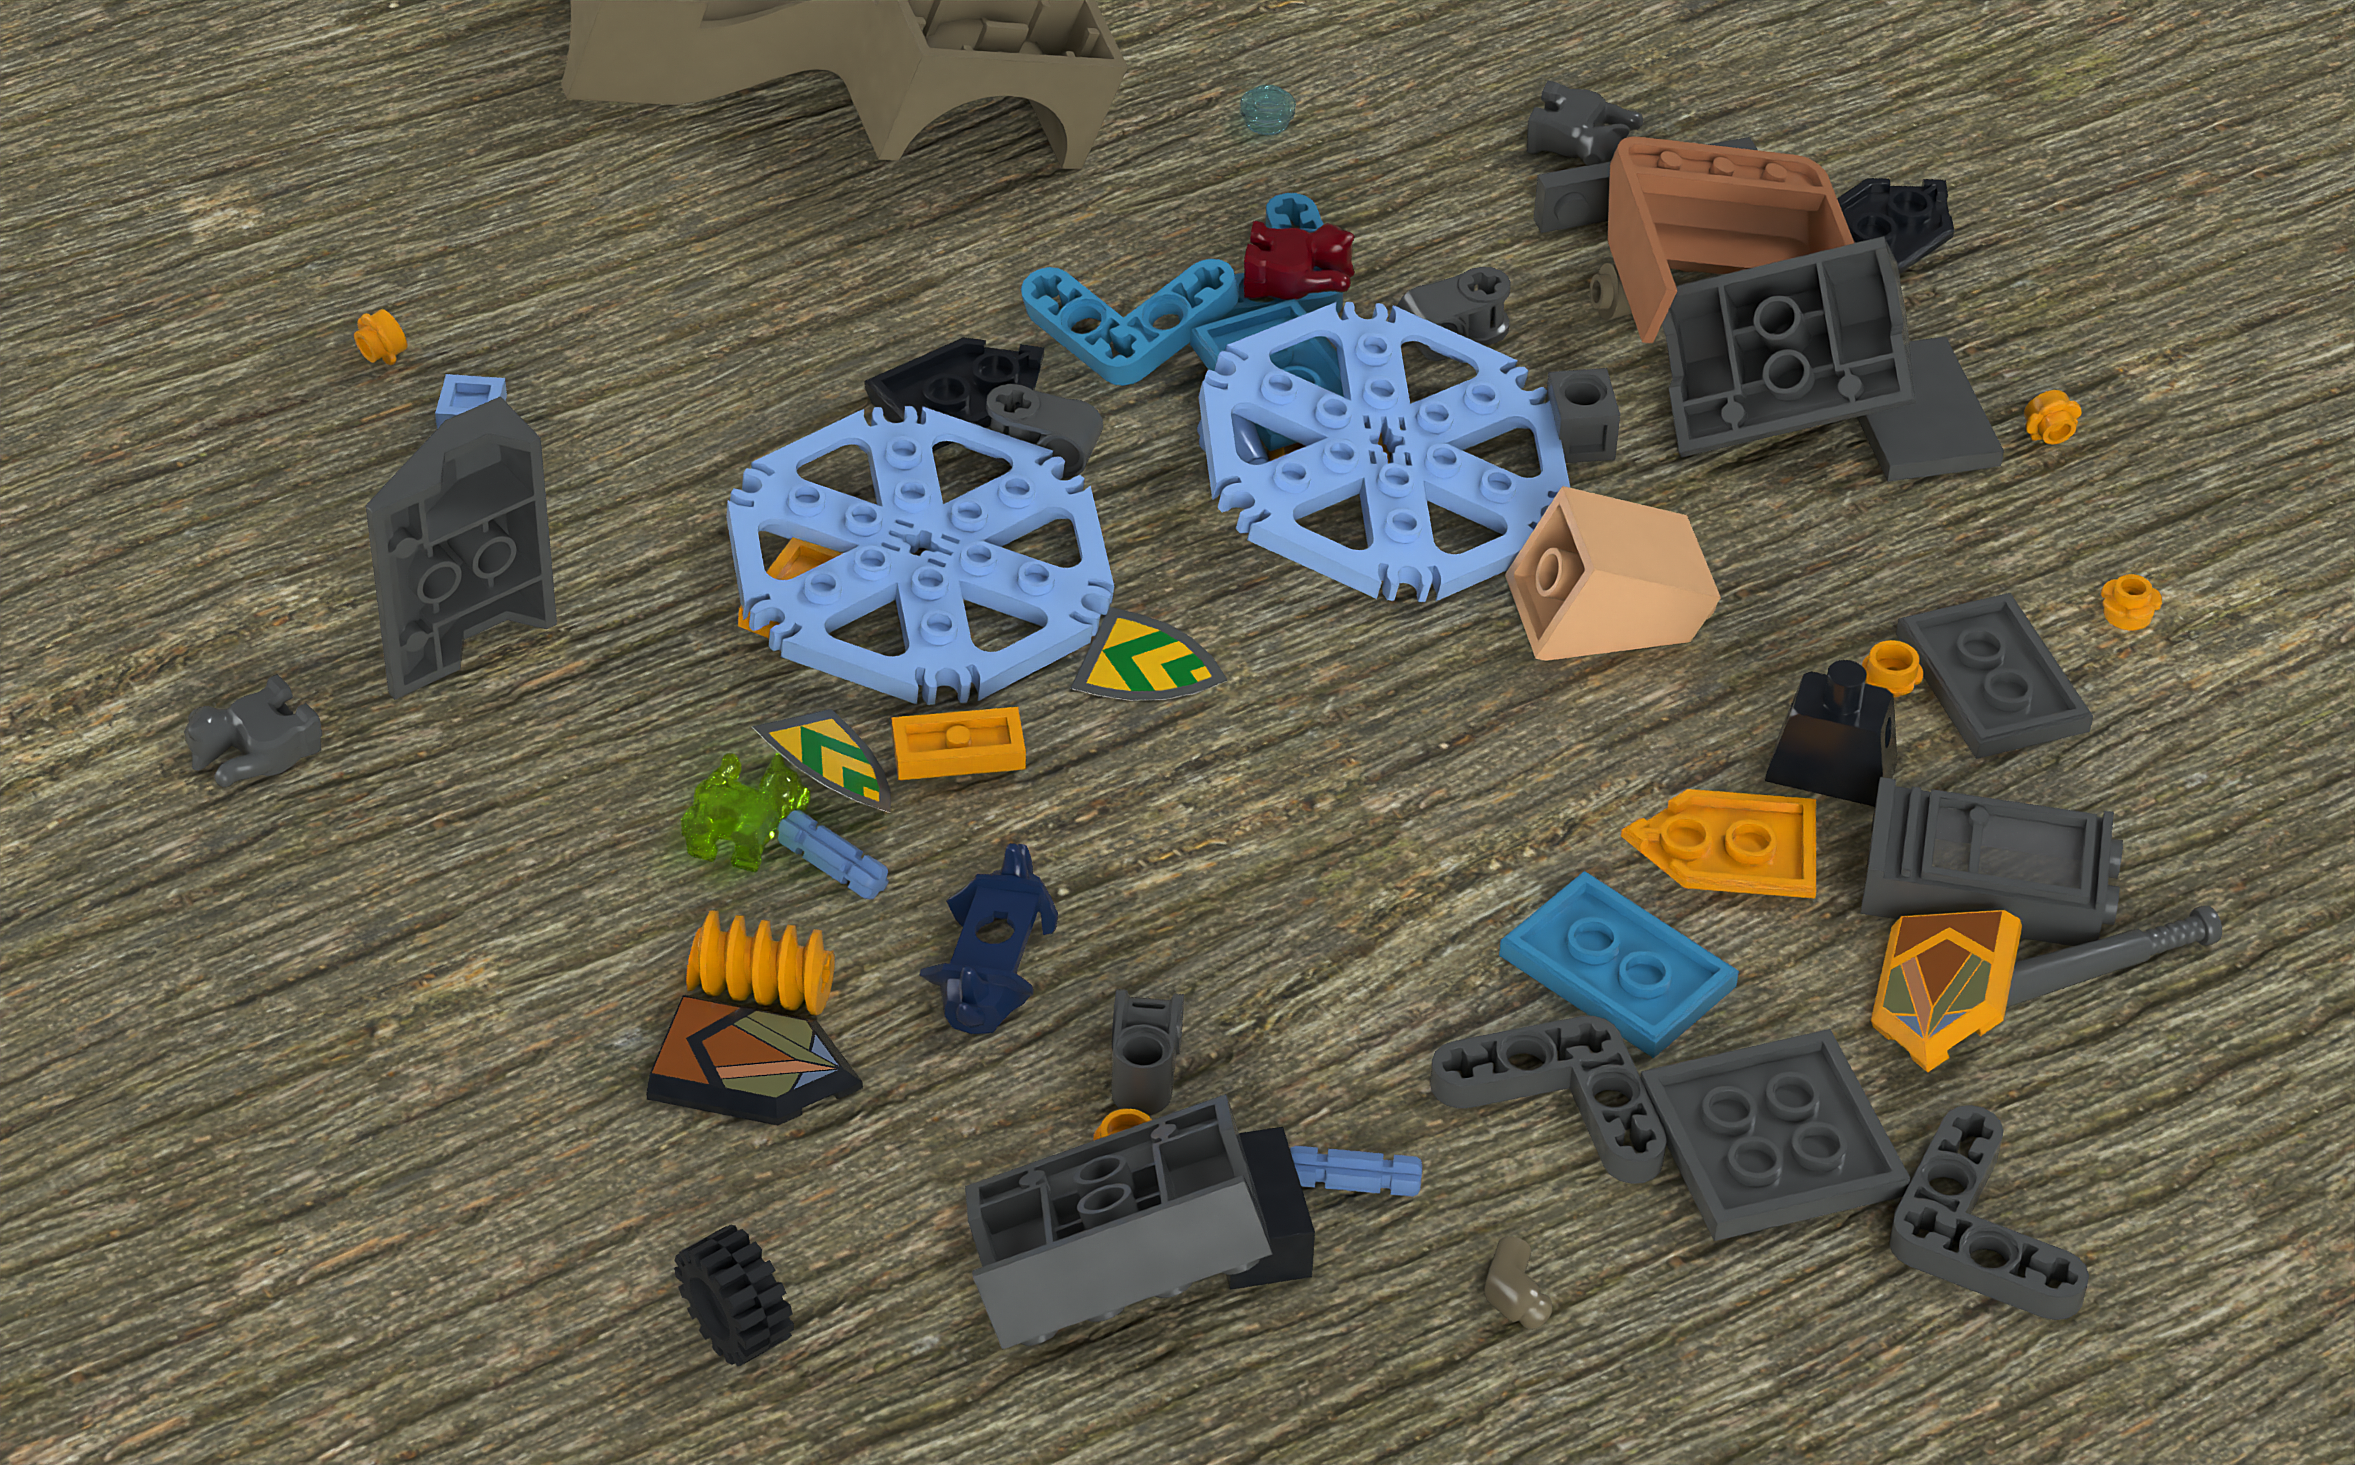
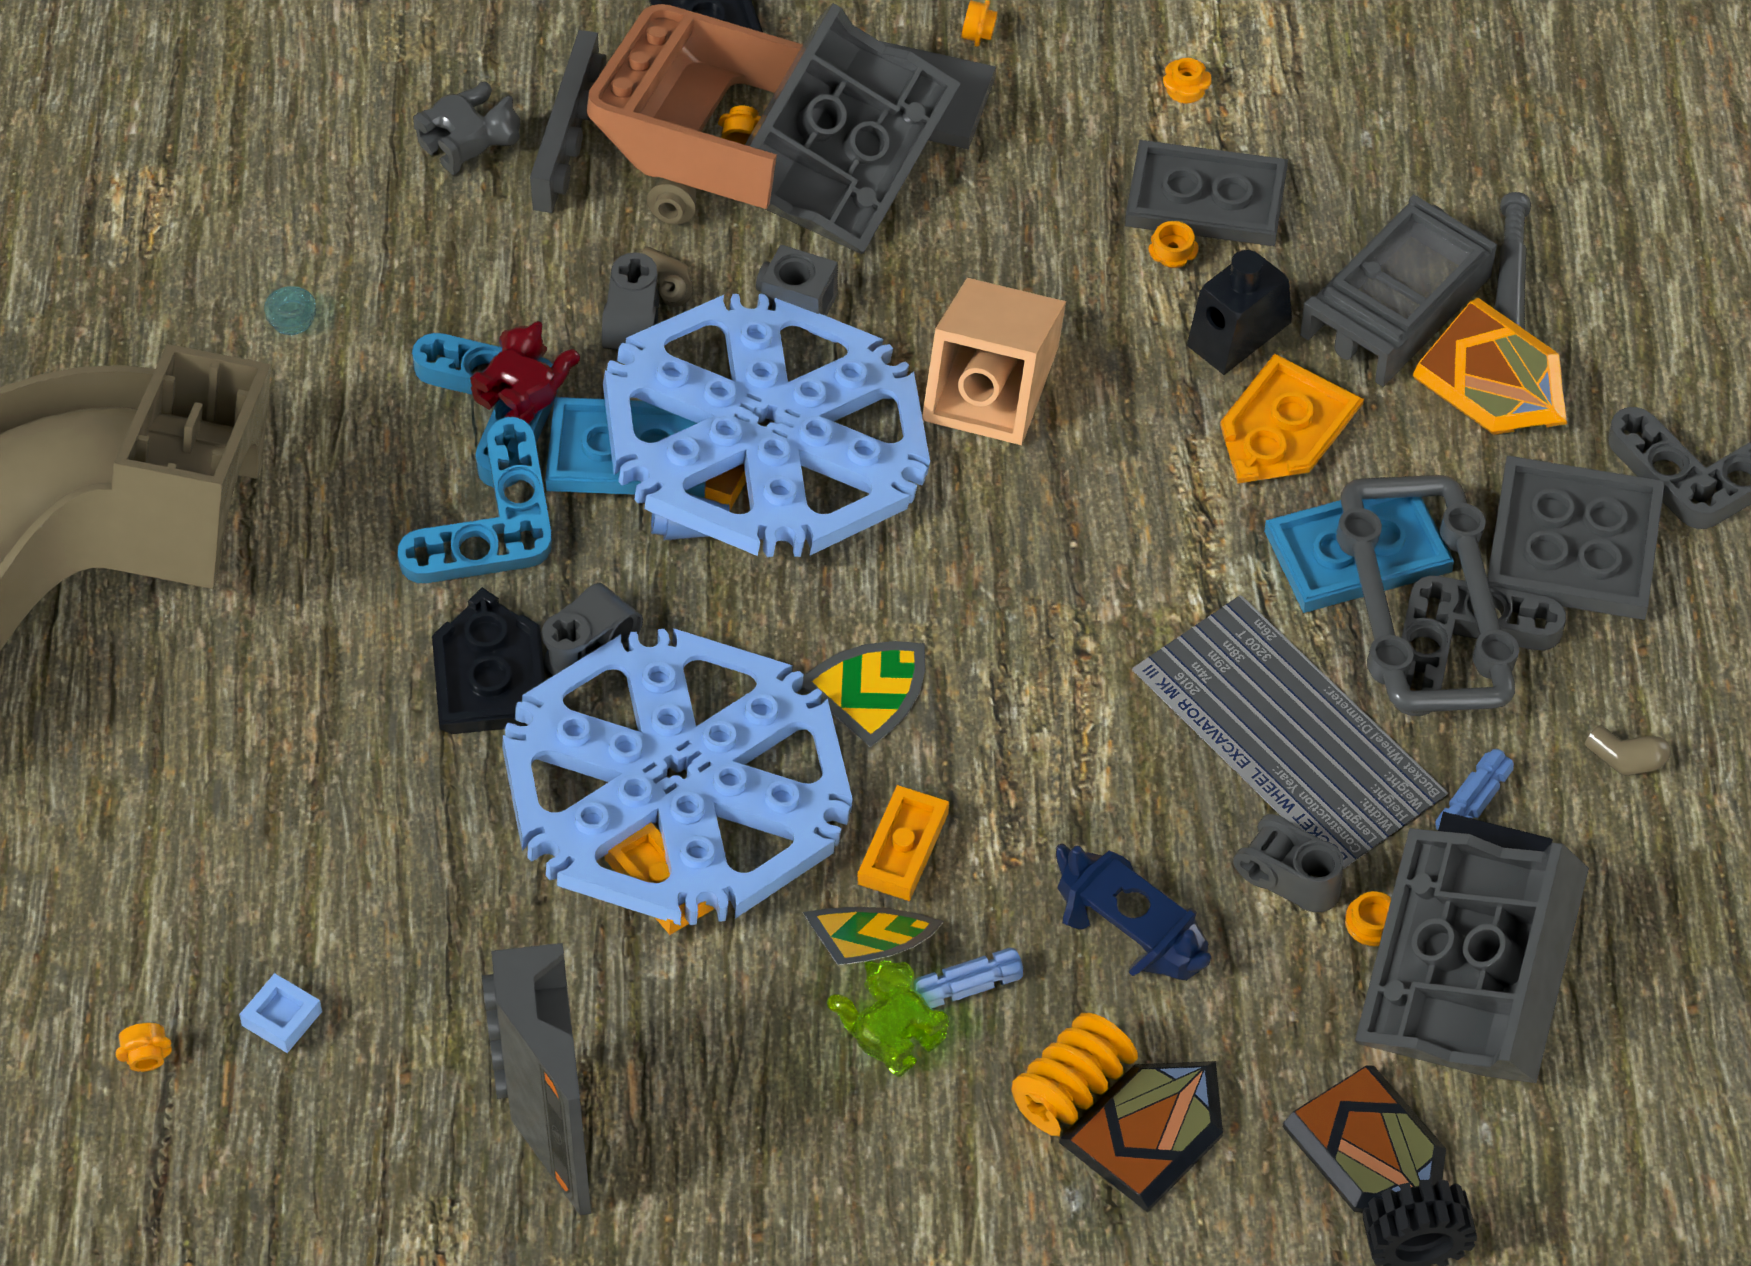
camera: 60 degrees left, 10 degrees up
none -> dark tan arm [641,247,694,307]
none -> sticker [1132,595,1448,869]
none -> tile [1282,1065,1446,1213]
none -> dark grey bar [1336,475,1519,713]

